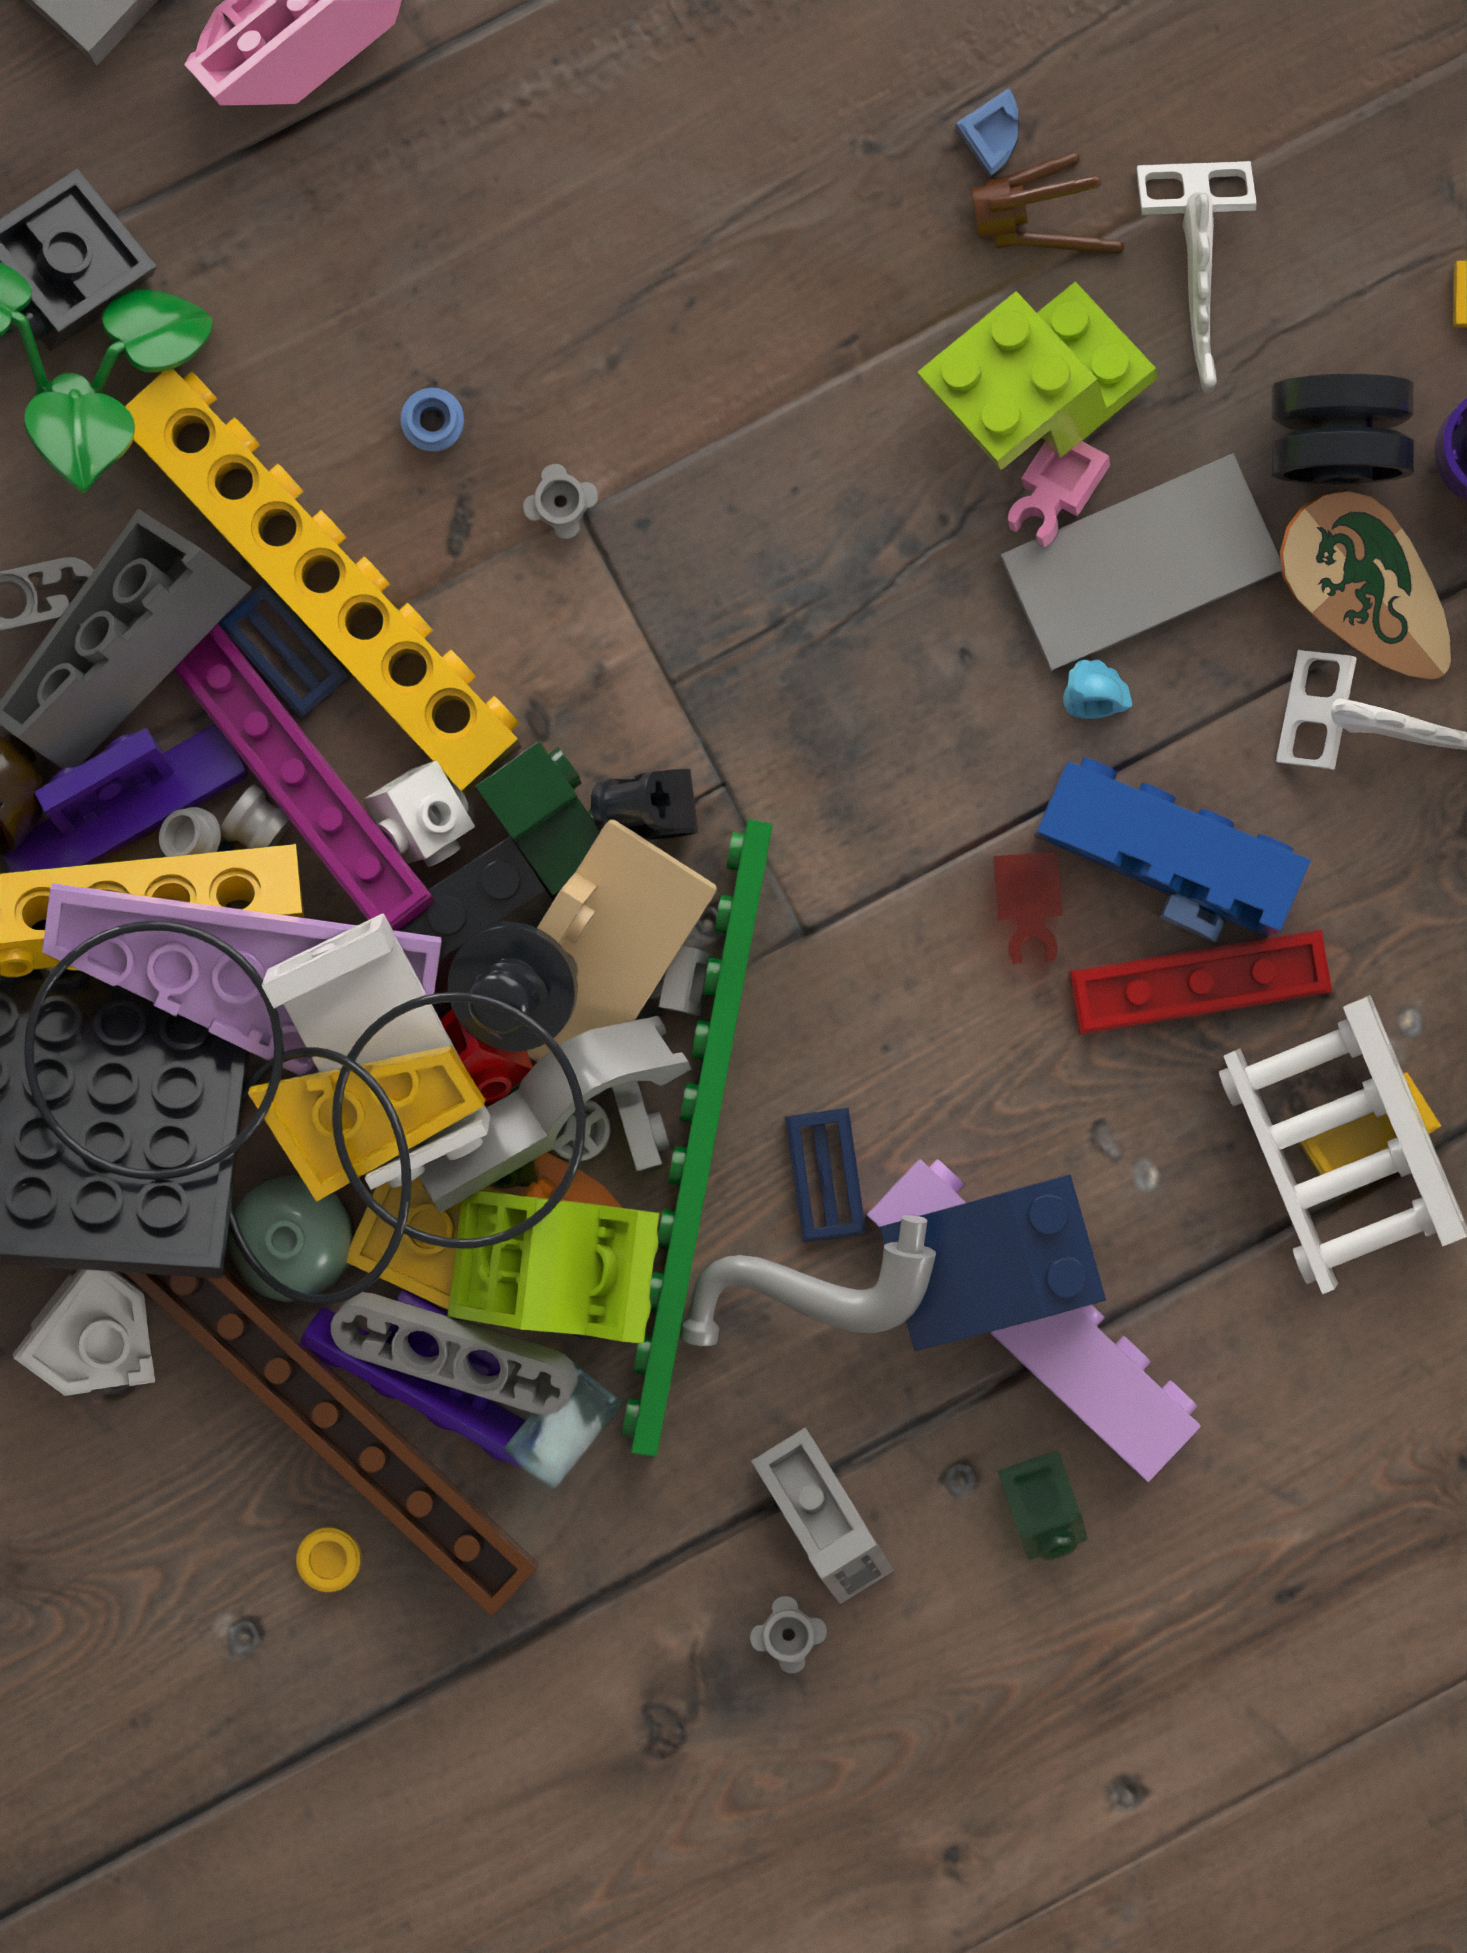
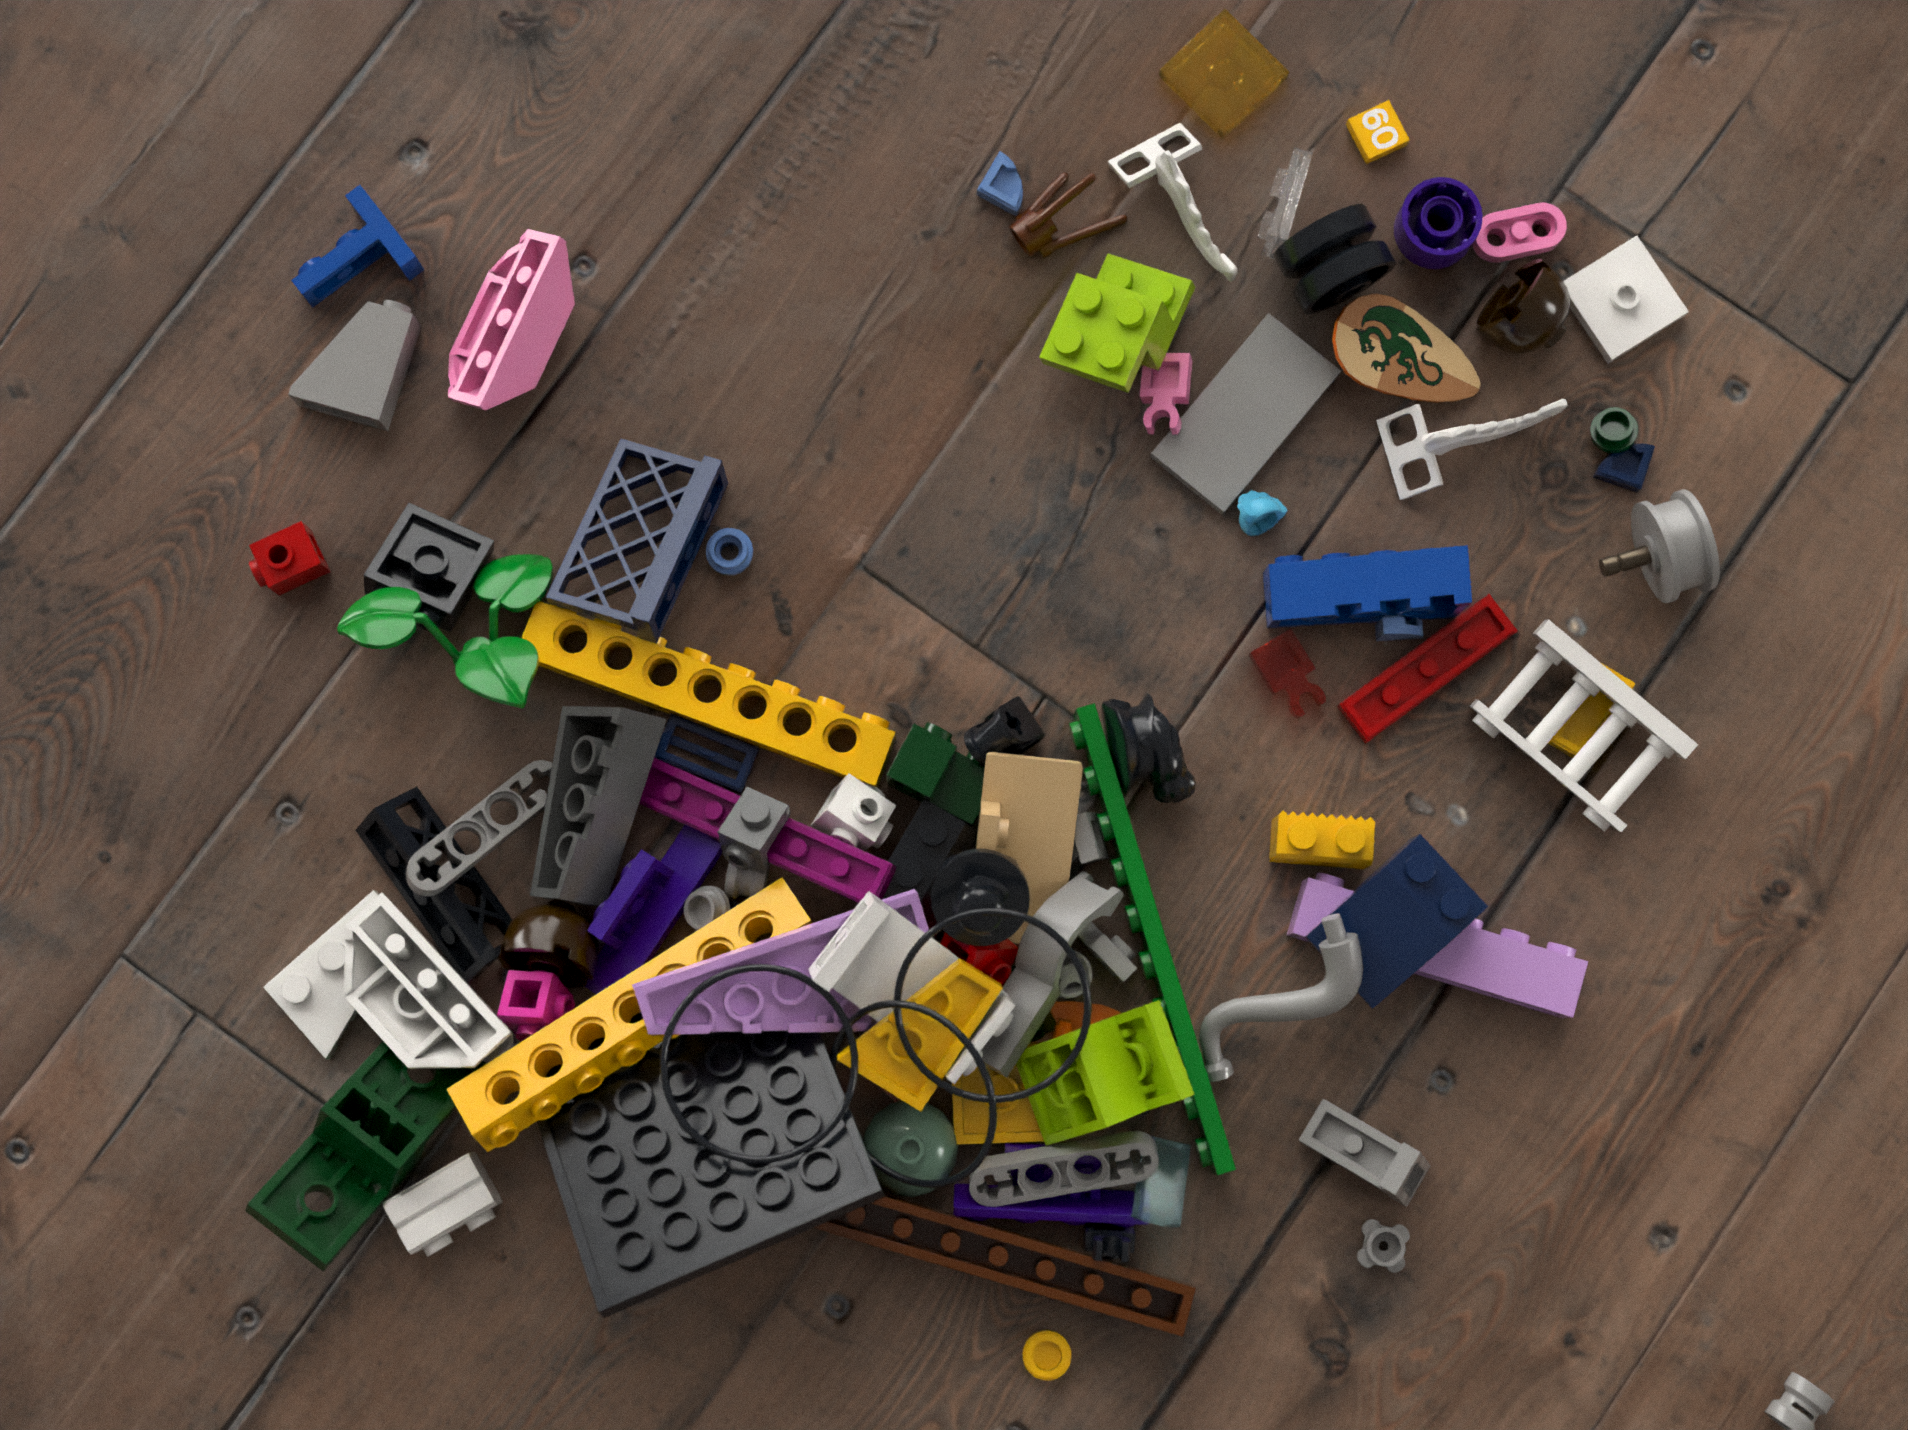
camera: 30 degrees left, 5 degrees down
white plate [12,1269,155,1396] -> none
light grey plate [523,464,598,539] -> none
dark blue tile [785,1108,866,1243] -> none
clear green bracket [997,1450,1088,1560] -> none
none -> fence [546,438,728,644]
none -> bracket [718,787,791,873]
none -> black plate [1083,1222,1135,1262]
none -> black piece [1101,694,1196,803]
none -> clear yellow tile [1158,9,1290,139]
none -> clear plate [1257,148,1313,259]
none -> yellow brick [1269,810,1375,869]

